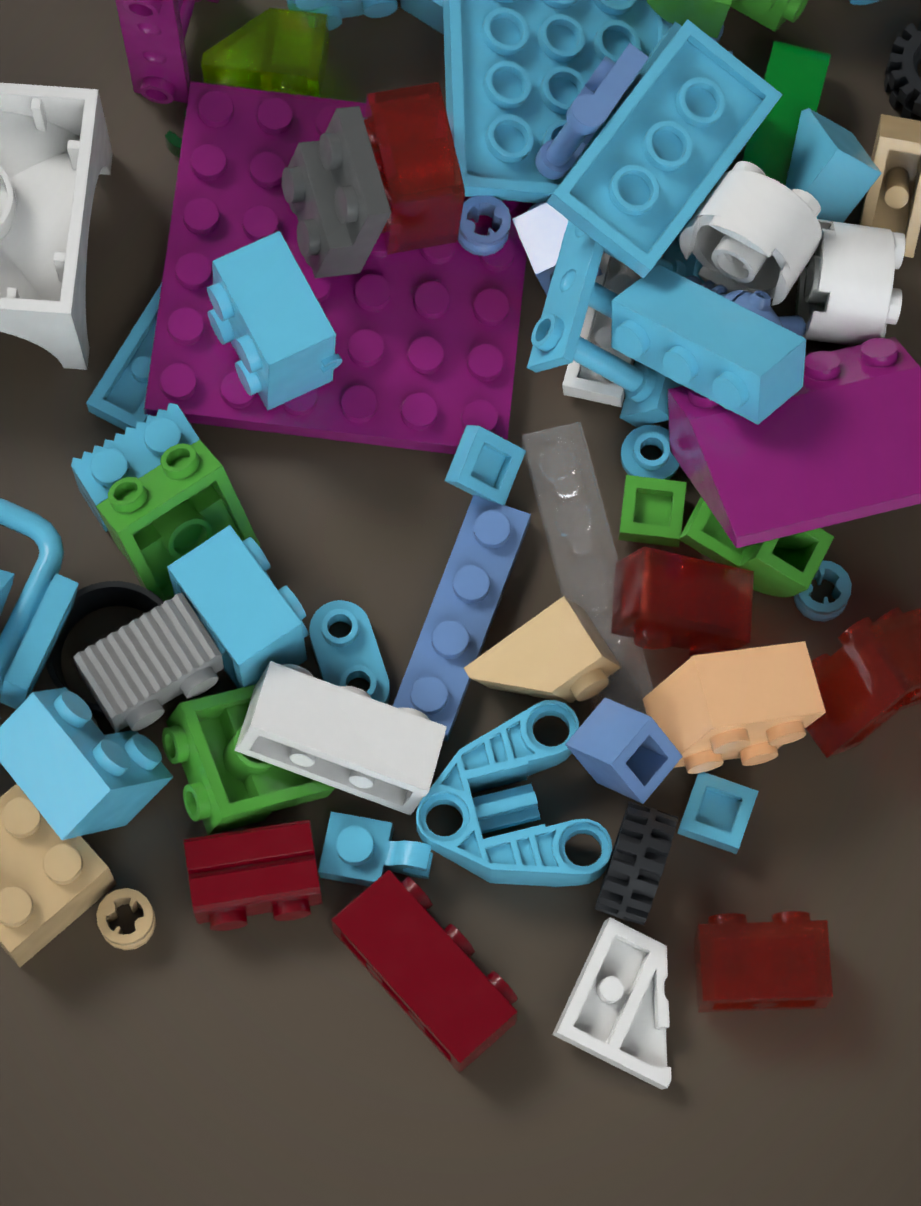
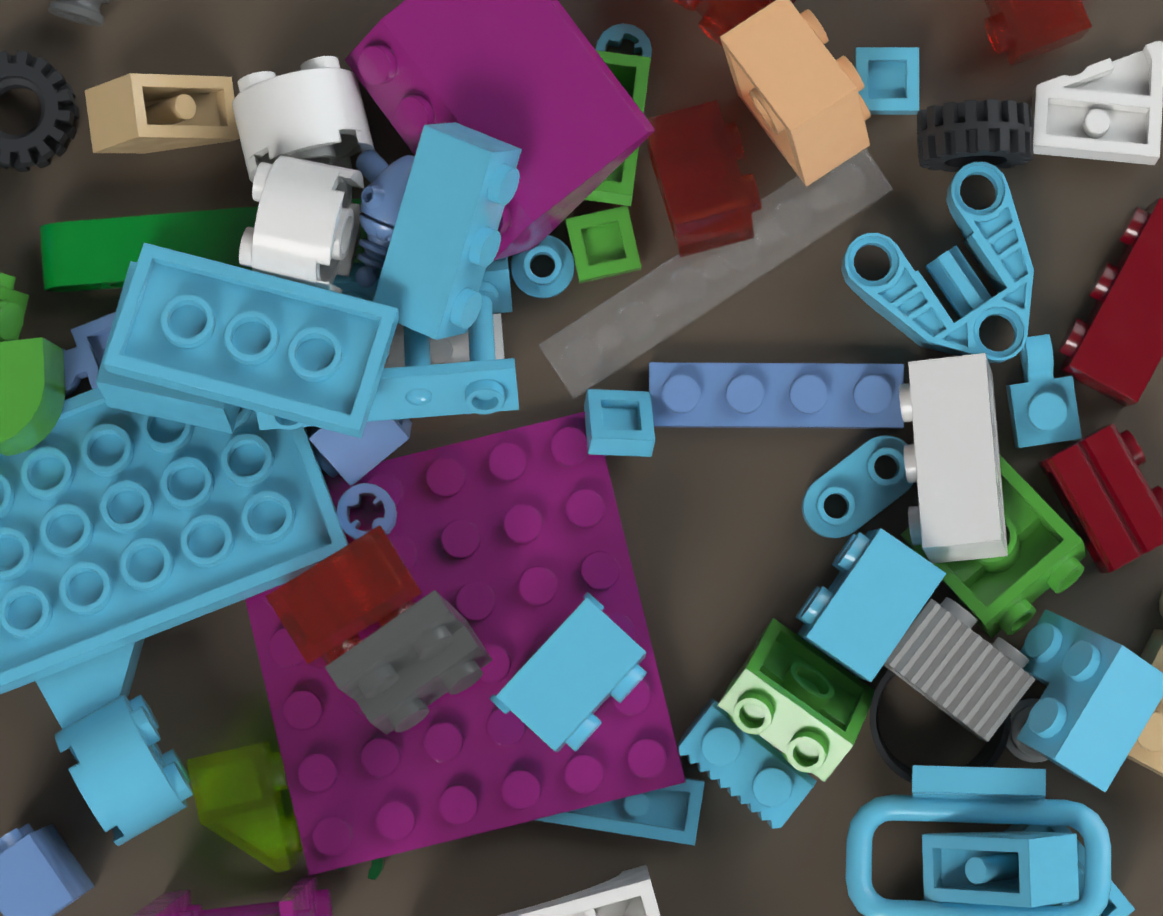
camera: 110 degrees left, 15 degrees up
tan slope [464,596,621,703] -> none
medium blue plate [535,43,649,180] -> none
medium blue brick [565,698,683,804] -> none
medium azure slope [786,108,881,223] -> none

